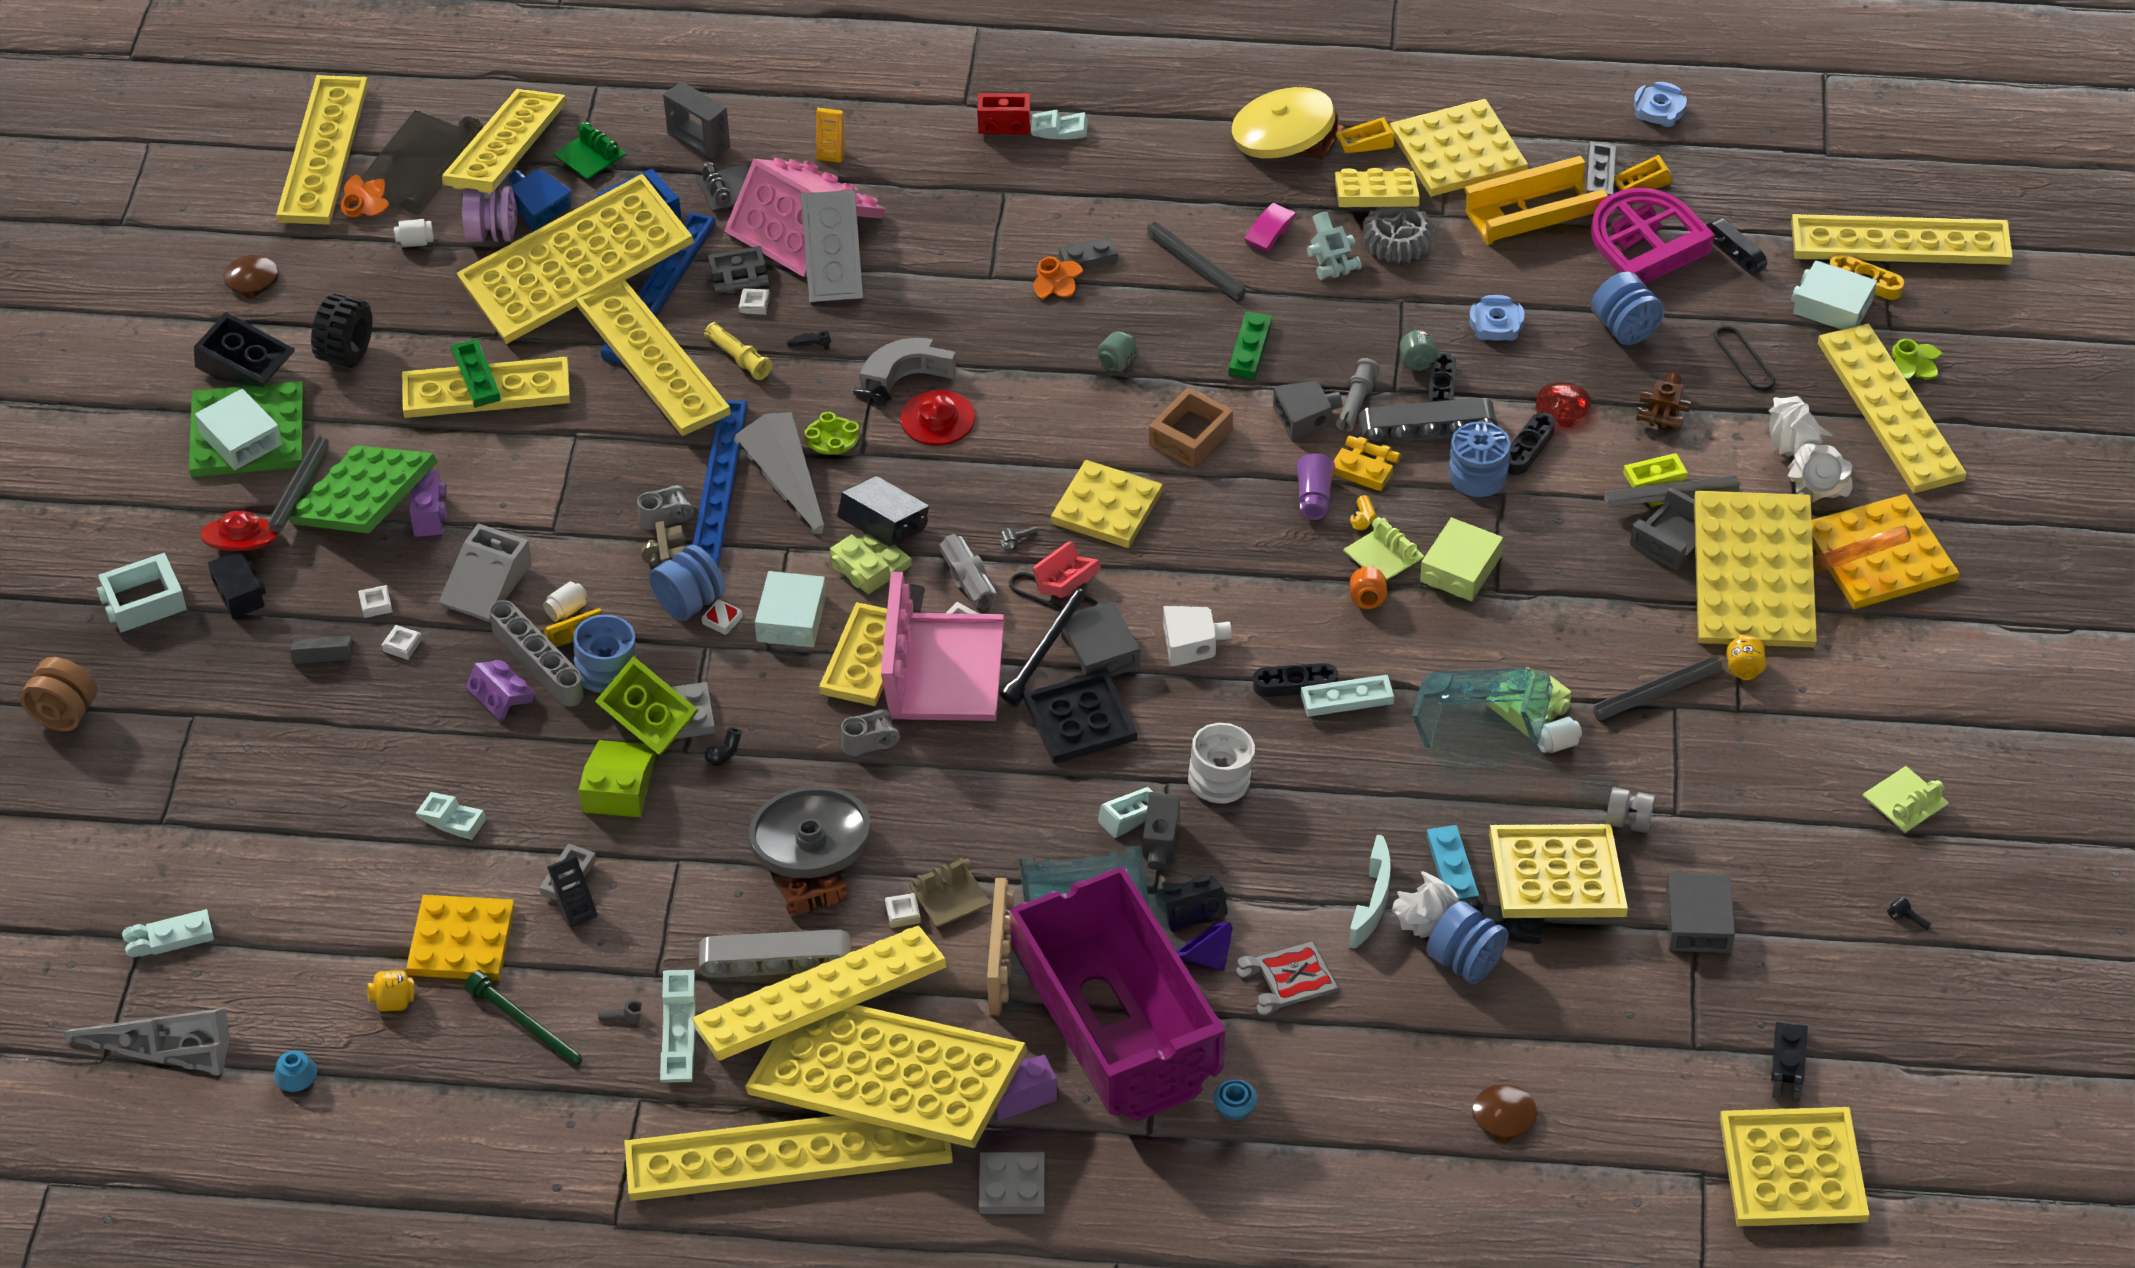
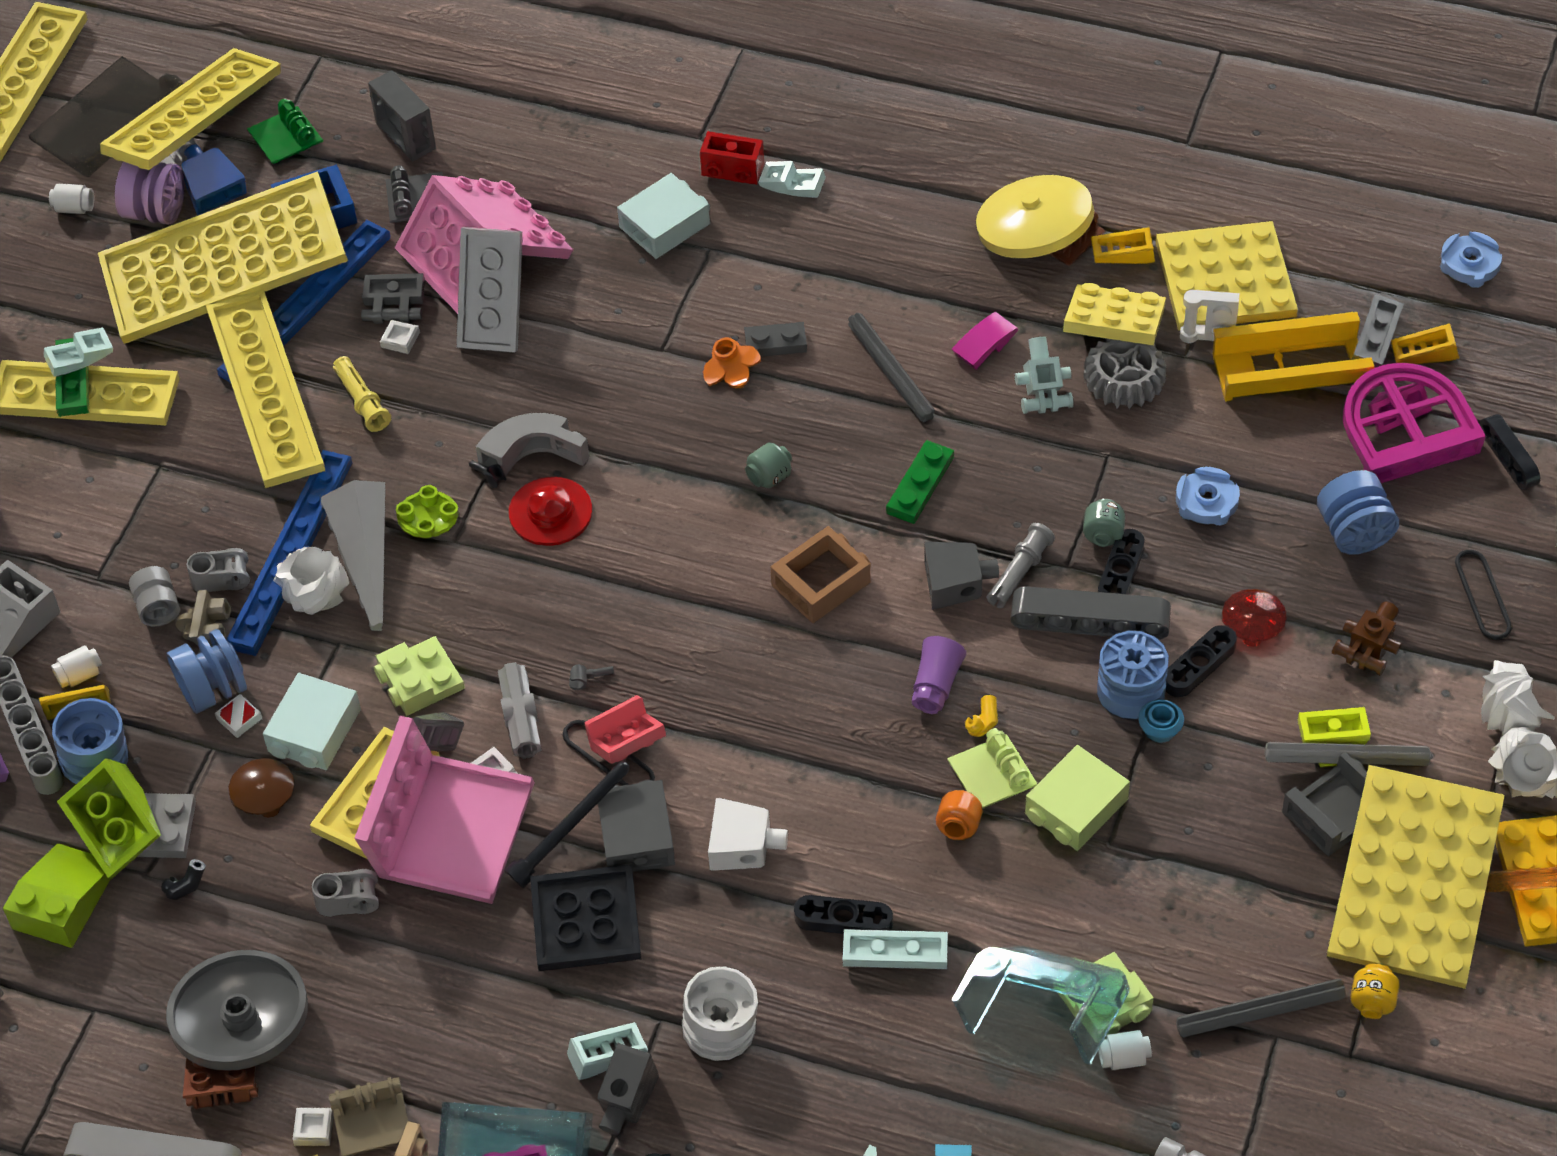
camera: 15 degrees right, 5 degrees up
orange plate [341,174,389,218] -> none
black piece [786,331,831,350] -> none
yellow slope [816,108,846,163] -> none
black brick [837,476,929,547] -> none
light yellow plate [1051,460,1163,548] -> none
yellow plate [1333,436,1401,492] -> none
none -> light aqua slope [44,327,113,377]
none -> light grey wheel [129,566,180,627]
none -> reddish brown dish [228,758,295,818]
none -> white hair [273,547,349,615]
none -> light aqua brick [617,173,710,259]
none -> dark azure cone [1138,699,1184,743]
none -> white plate [1180,290,1240,343]

